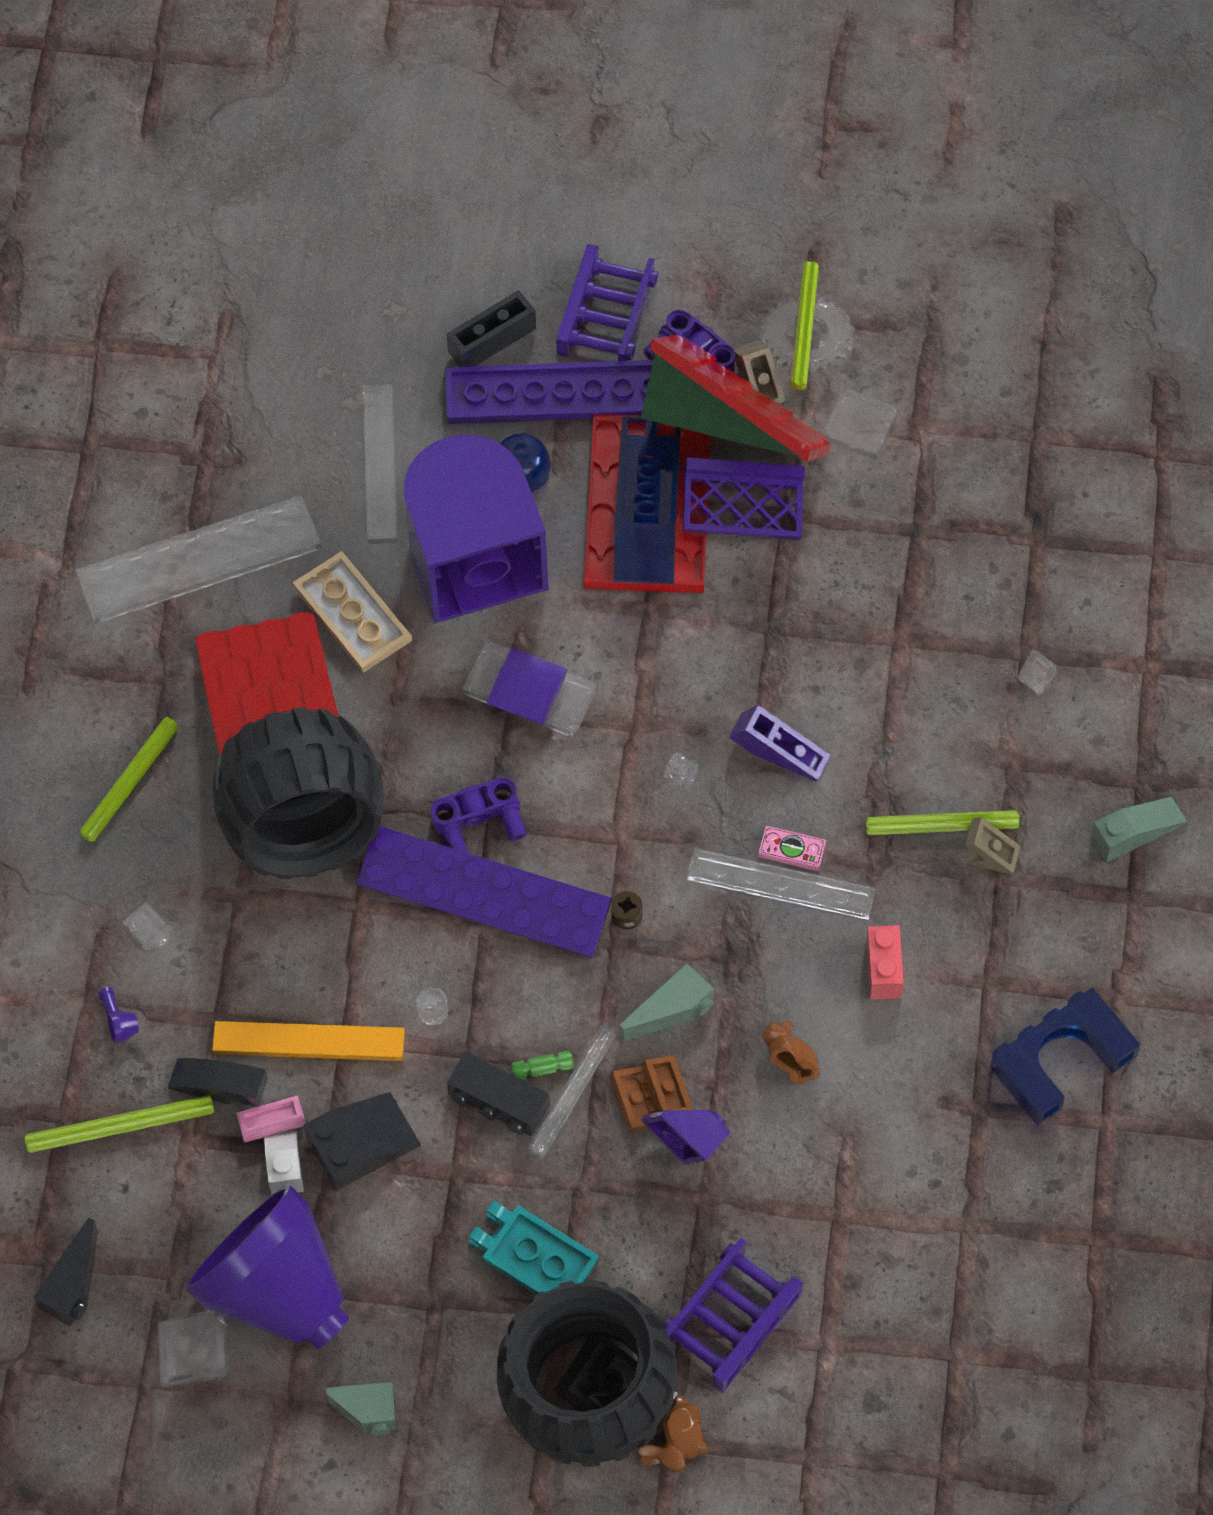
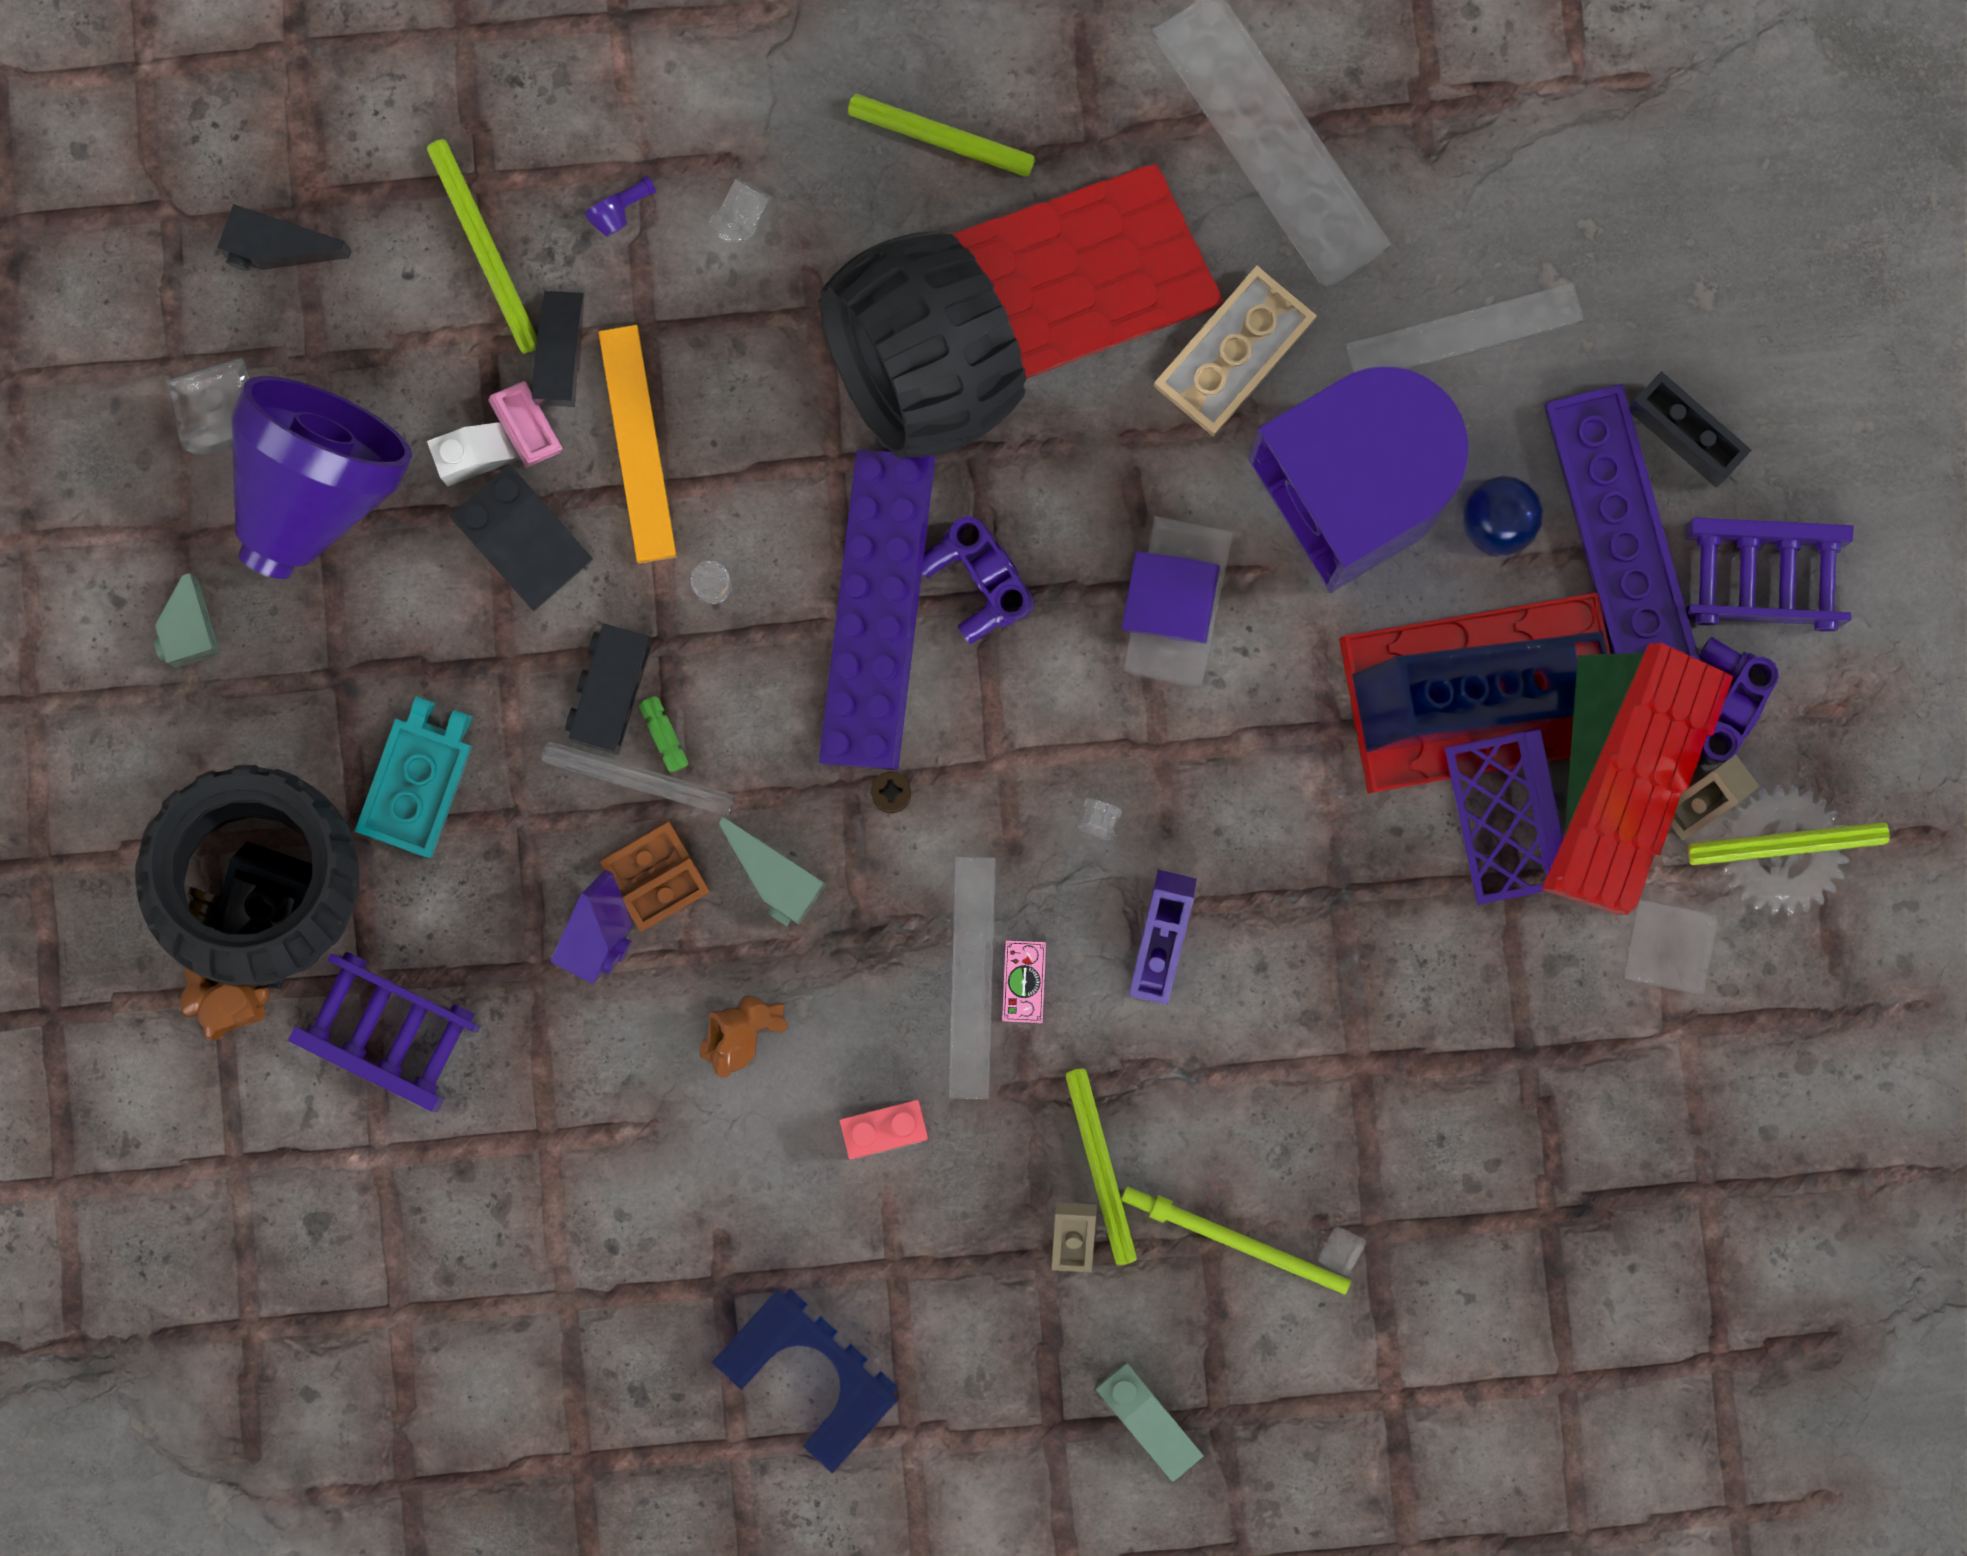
camera: 80 degrees right, 20 degrees up
none -> lime bar [1121,1186,1351,1295]

